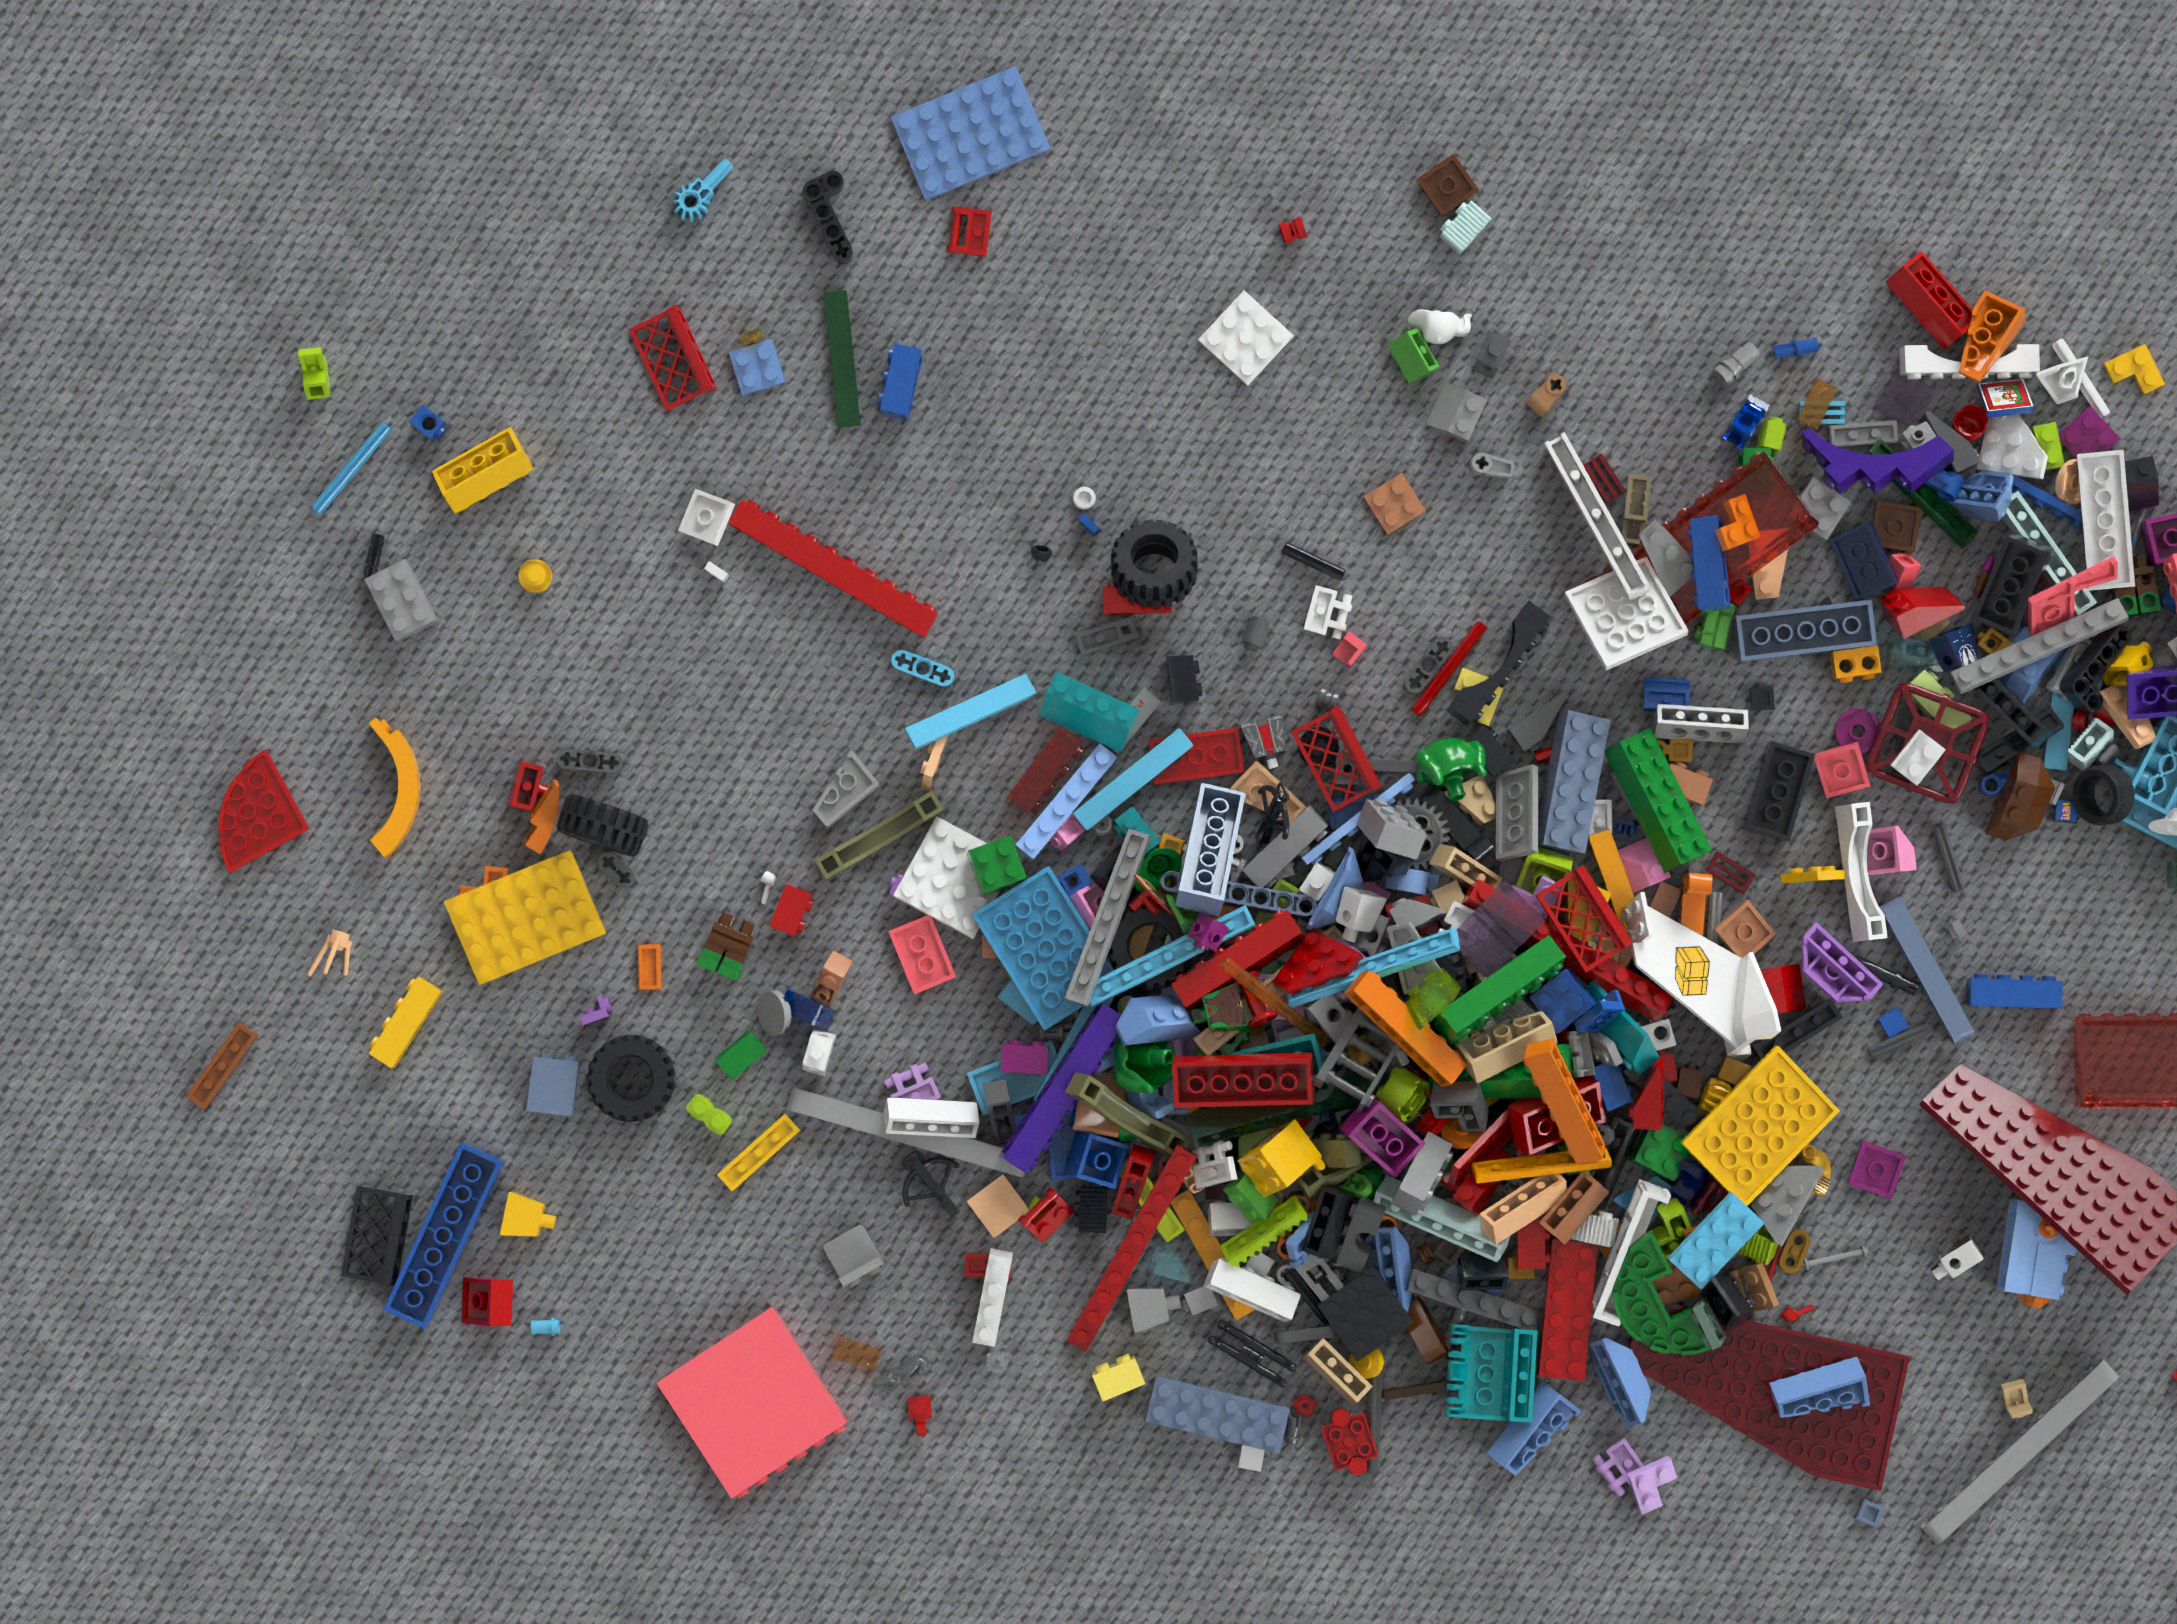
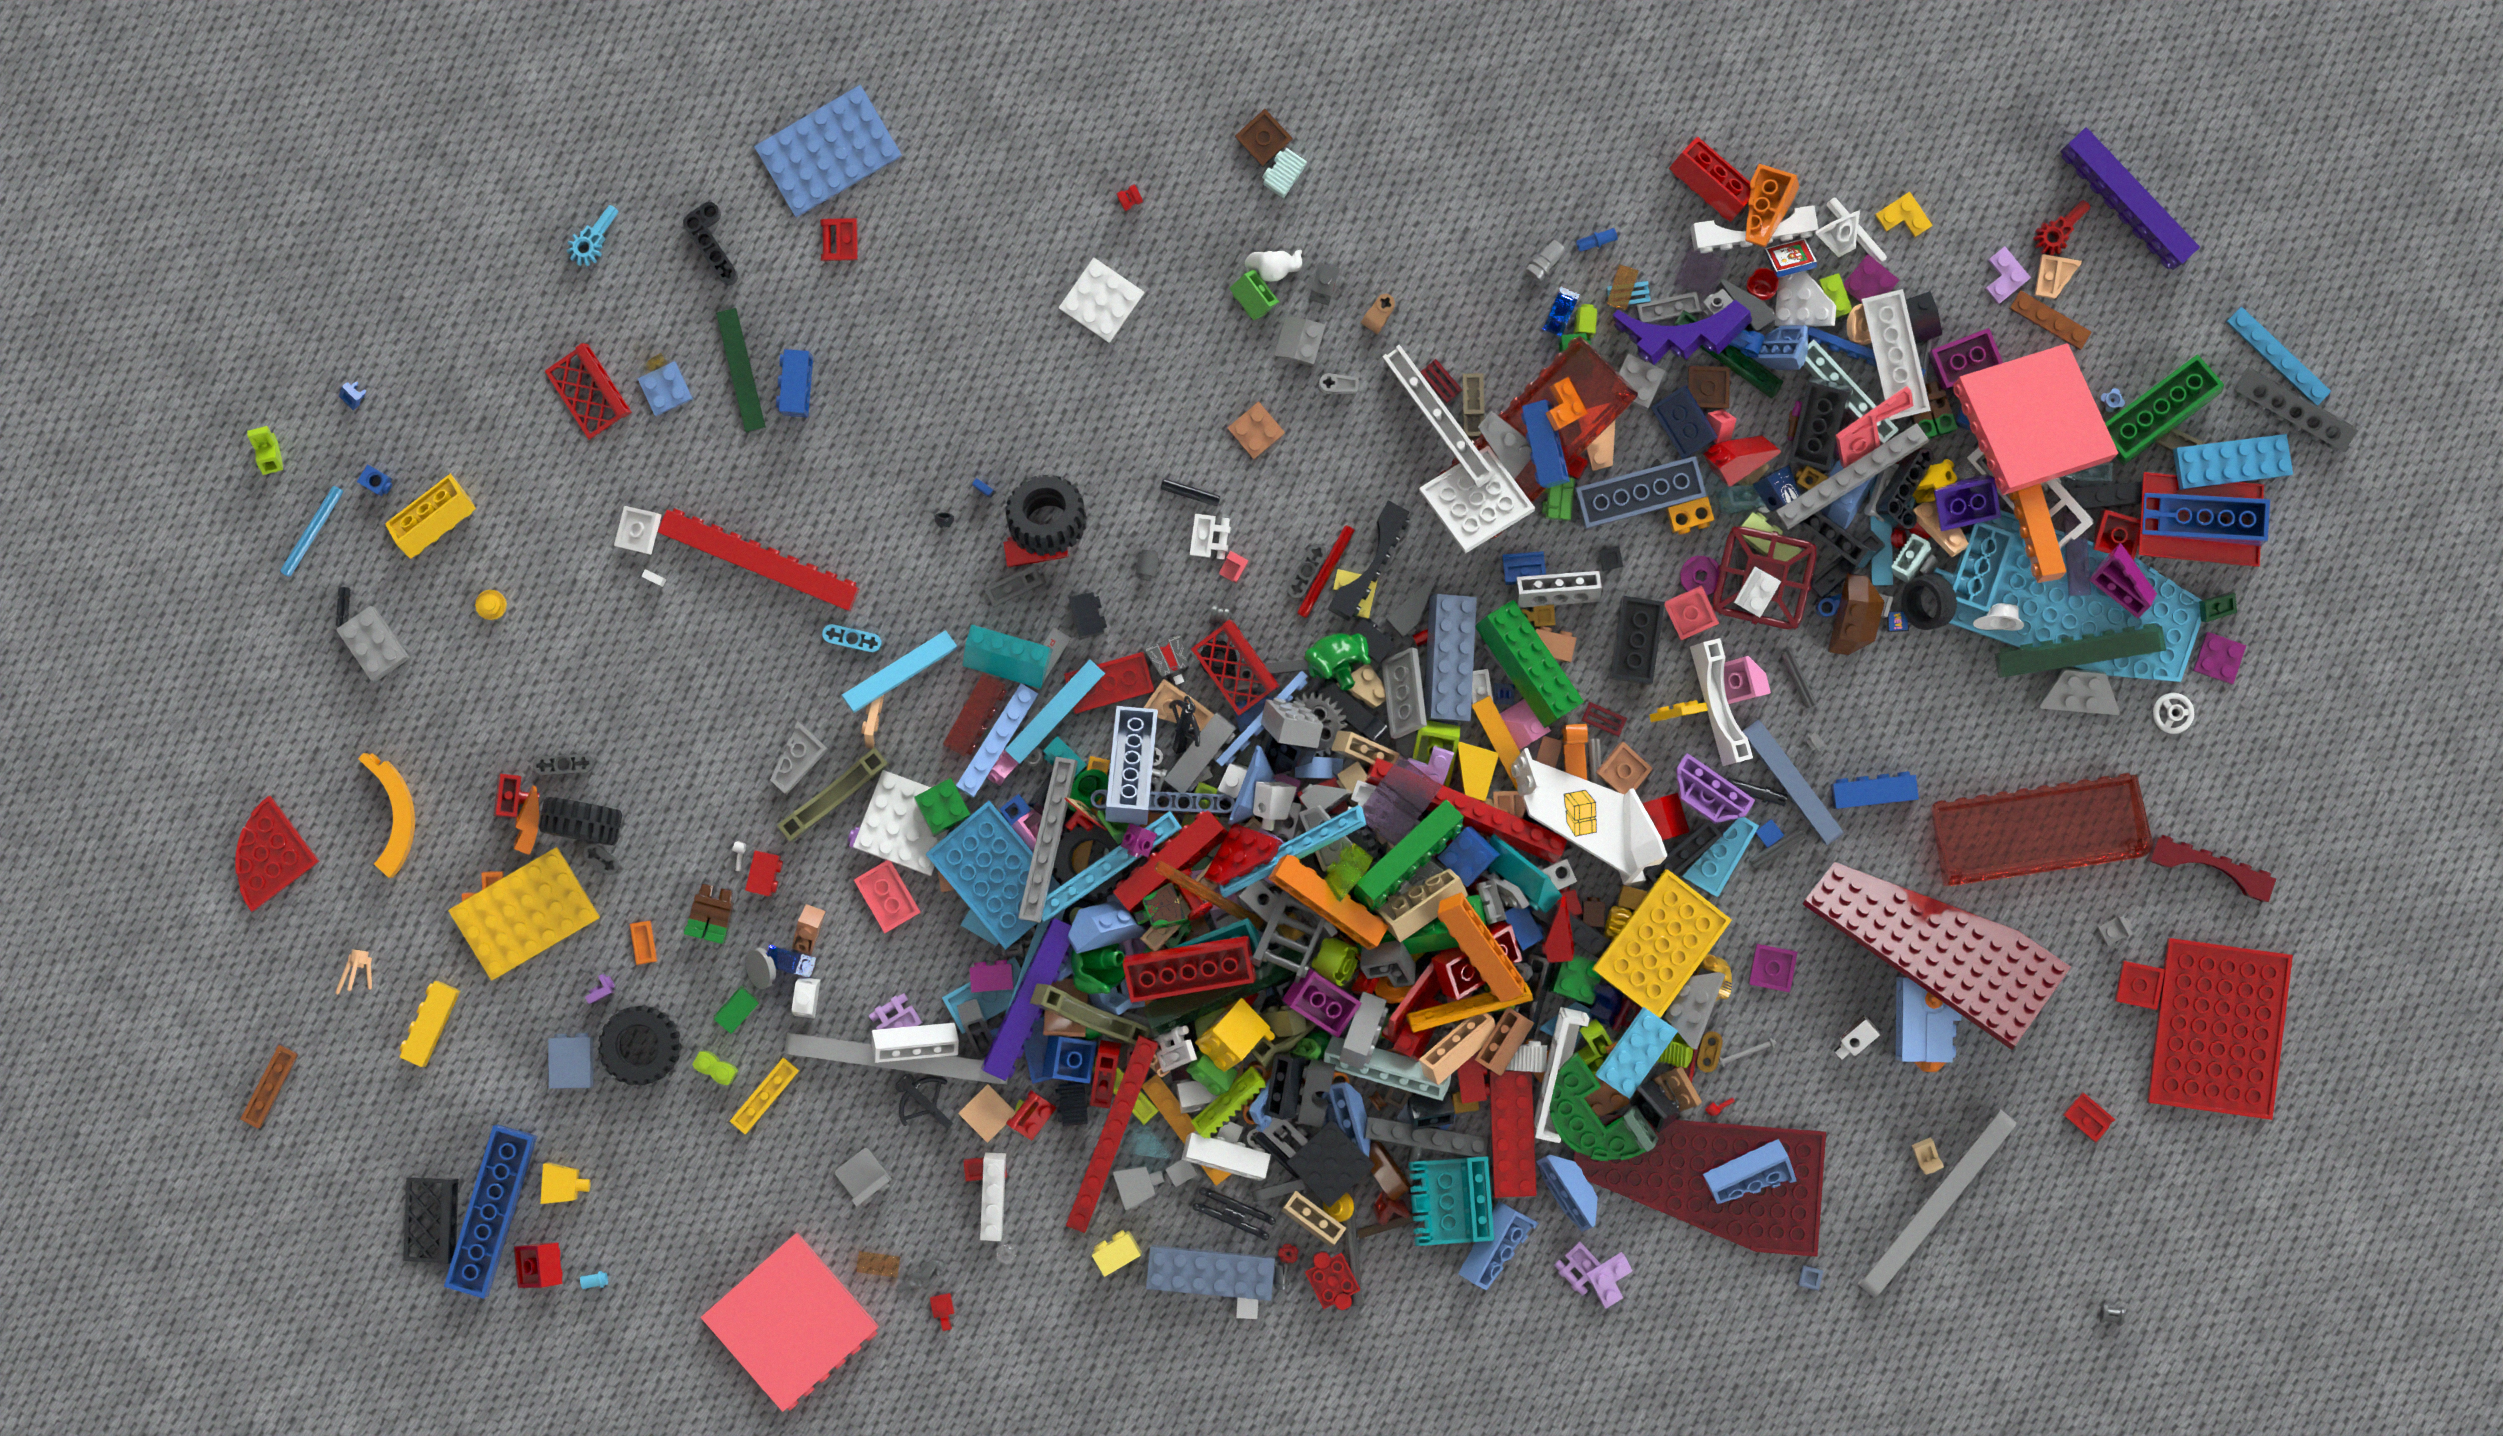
camera: 10 degrees left, 0 degrees up
white tile [1073,487,1096,510] -> none
red fence [1535,865,1633,973] -> none
blue bracket [1575,990,1625,1032] -> none
none -> blue tile [339,382,366,410]
none -> clear red panel [1373,1191,1410,1226]
none -> medium azure wing [1681,817,1759,897]

